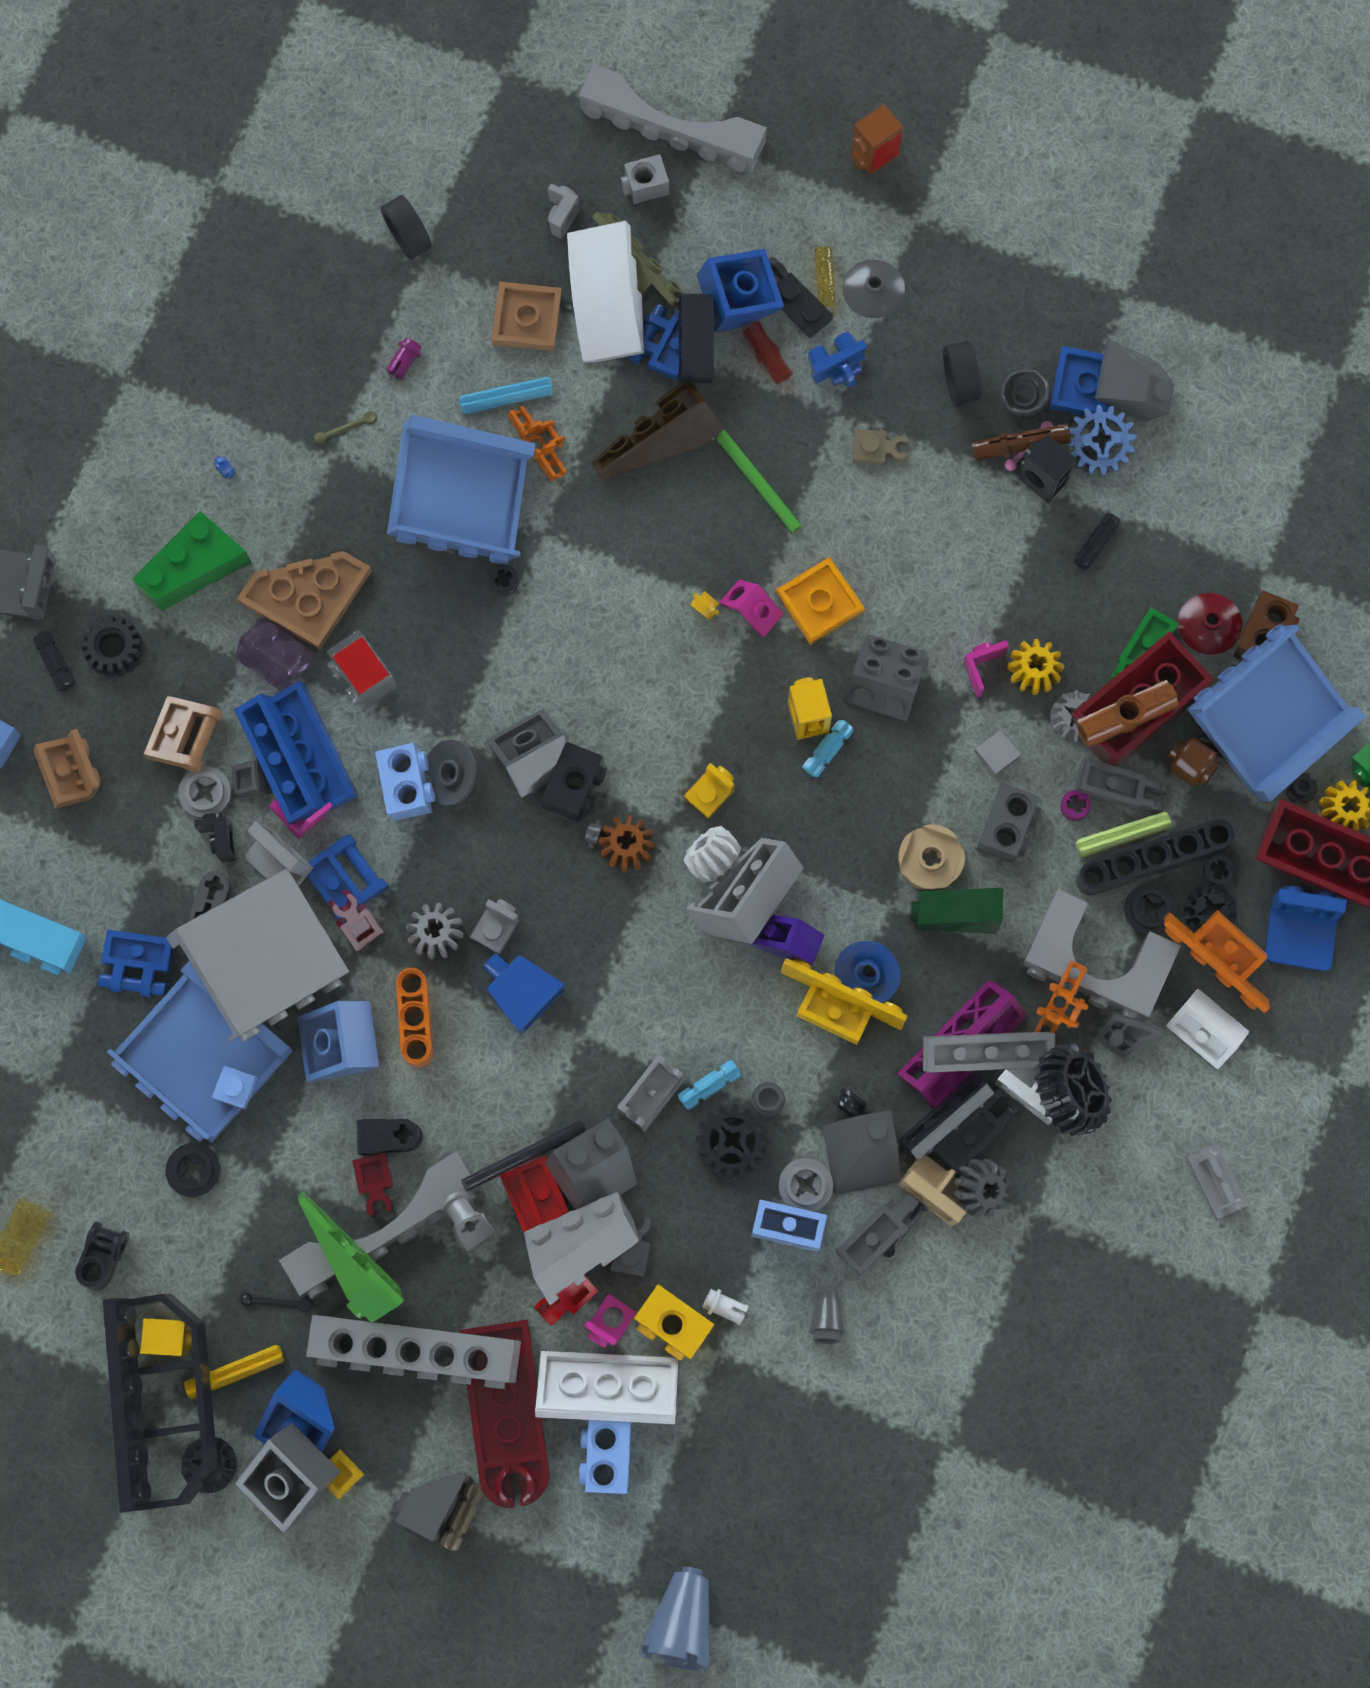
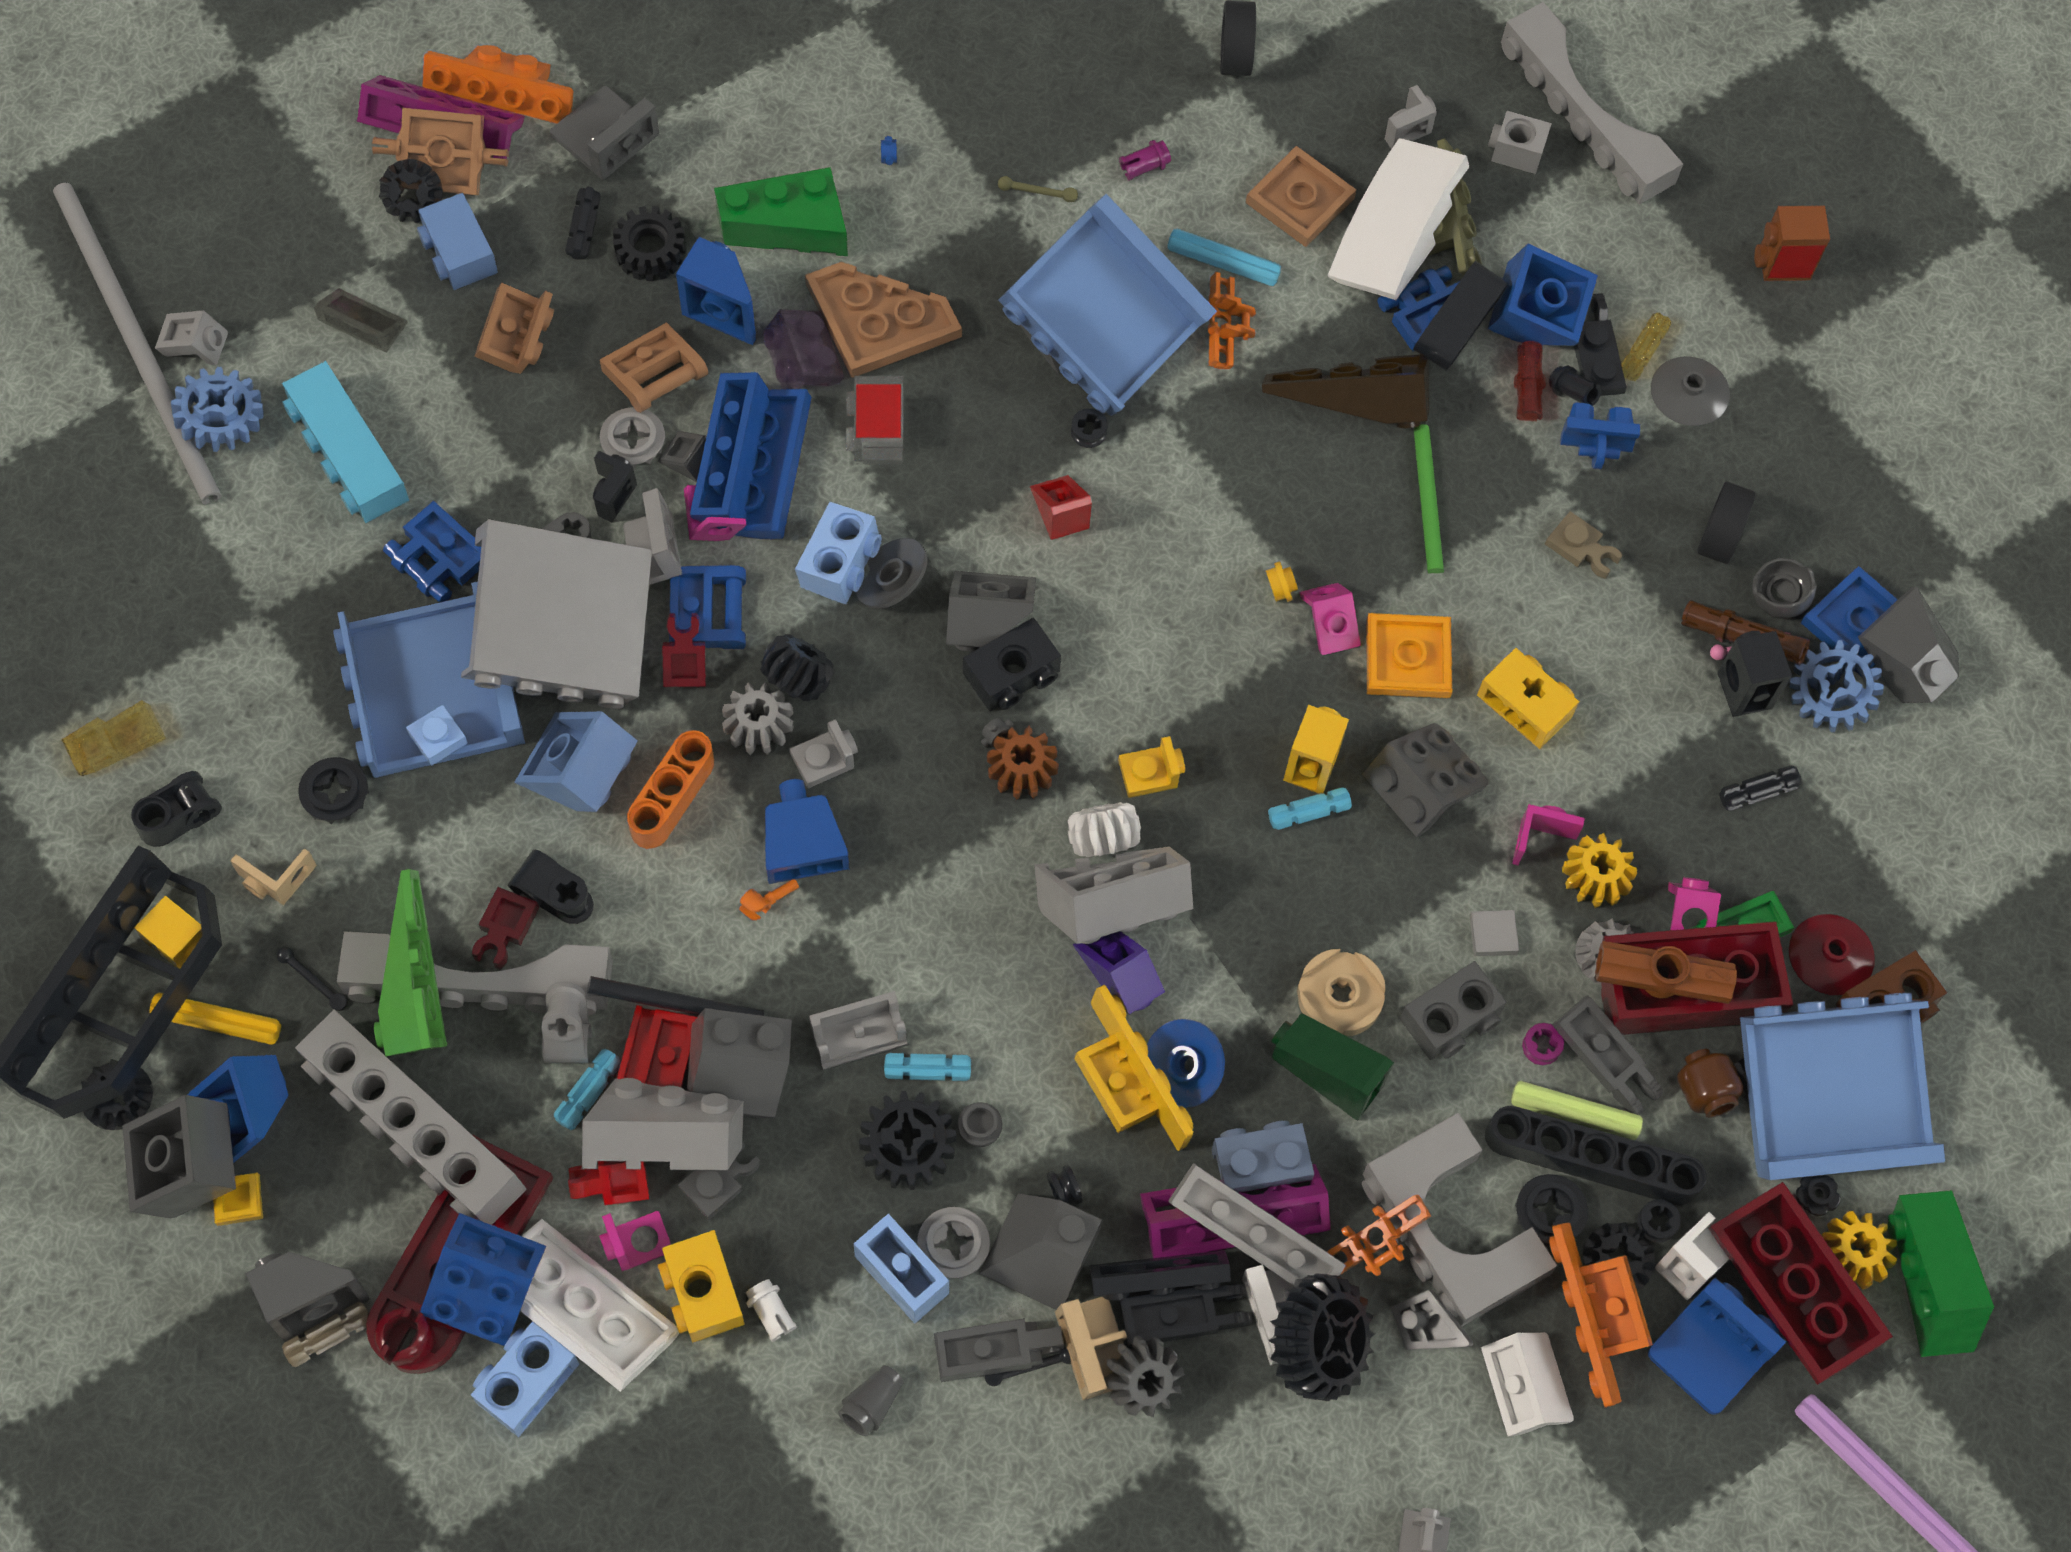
camera: 30 degrees right, 10 degrees down
none -> tan bracket [230,849,317,906]
none -> blue bracket [420,1213,546,1346]
none -> medium azure axle [554,1049,621,1130]
none -> blue slope [676,237,756,345]
none -> orange hand [739,879,799,920]
none -> black gear [760,634,834,702]
none -> red slope [1030,475,1092,540]
none -> sand blue bracket [1212,1121,1314,1193]
none -> yellow brick [1477,648,1580,749]
none -> black pin [1549,365,1602,406]
none -> white panel [1655,1212,1729,1301]
none -> dark pink bracket [1668,877,1721,930]

